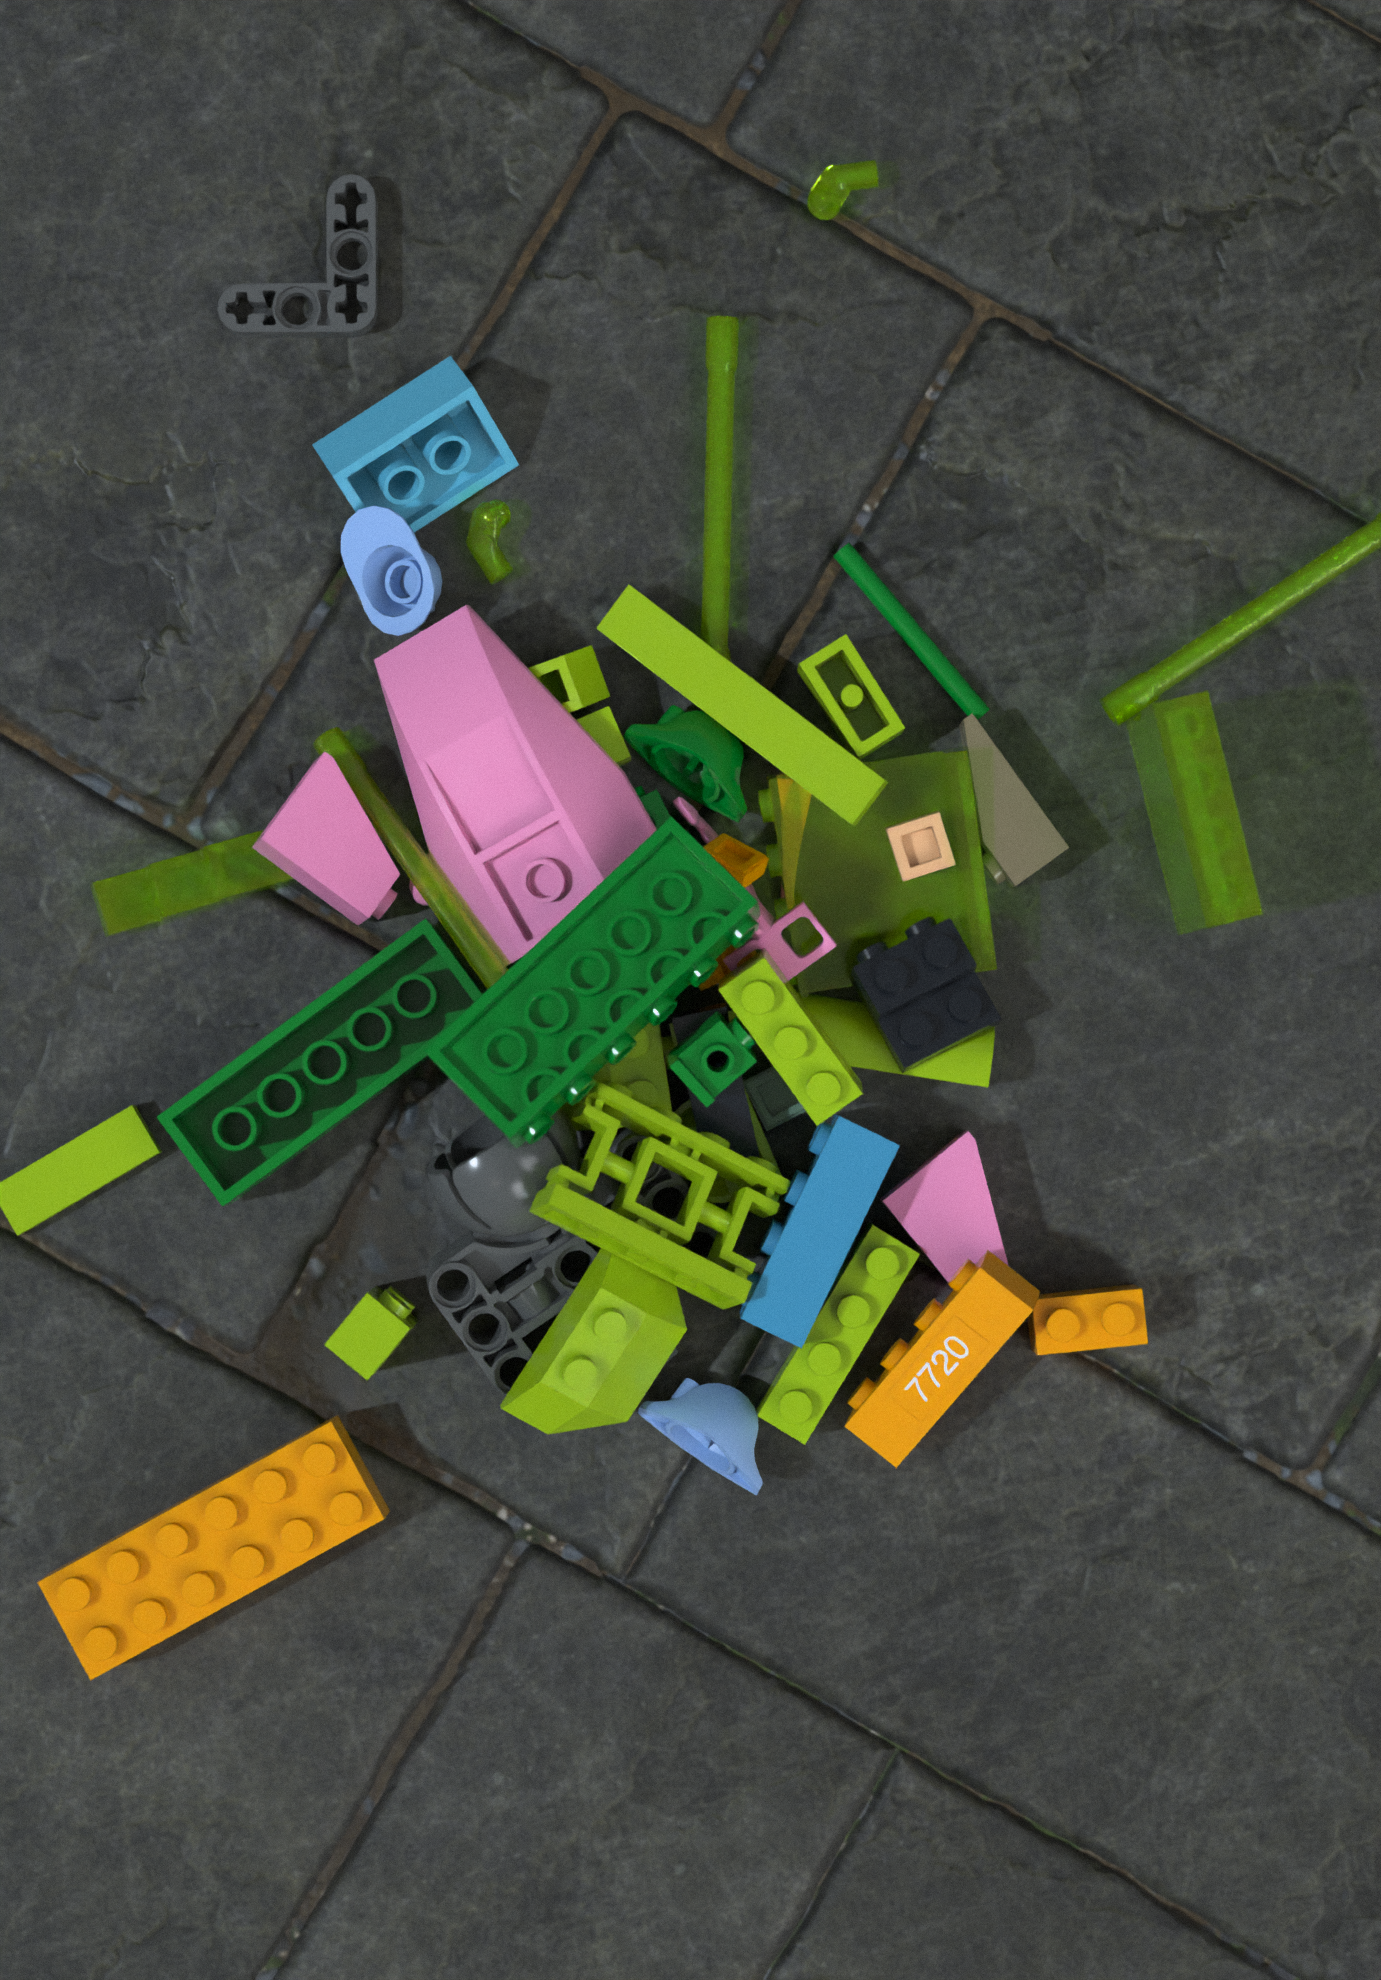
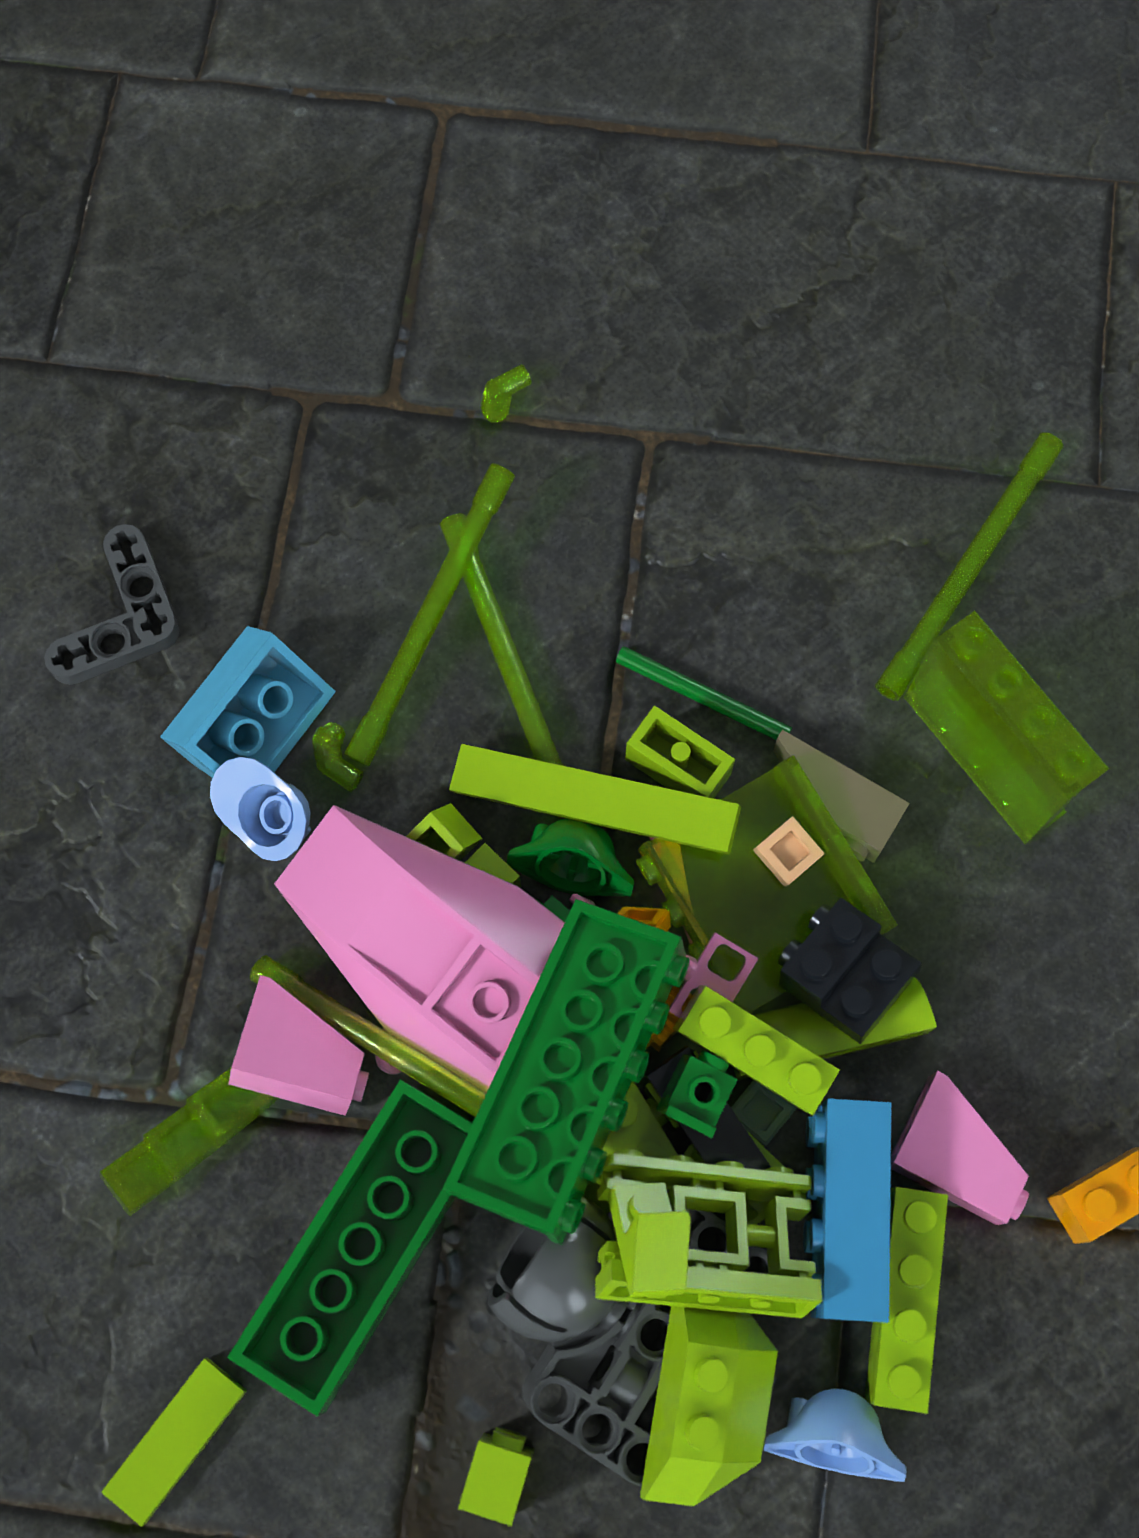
camera: 20 degrees left, 15 degrees down
light orange brick [844,1250,1040,1468] -> none
none -> clear neon green piece [344,463,515,767]
none -> lime slope [607,1183,690,1297]

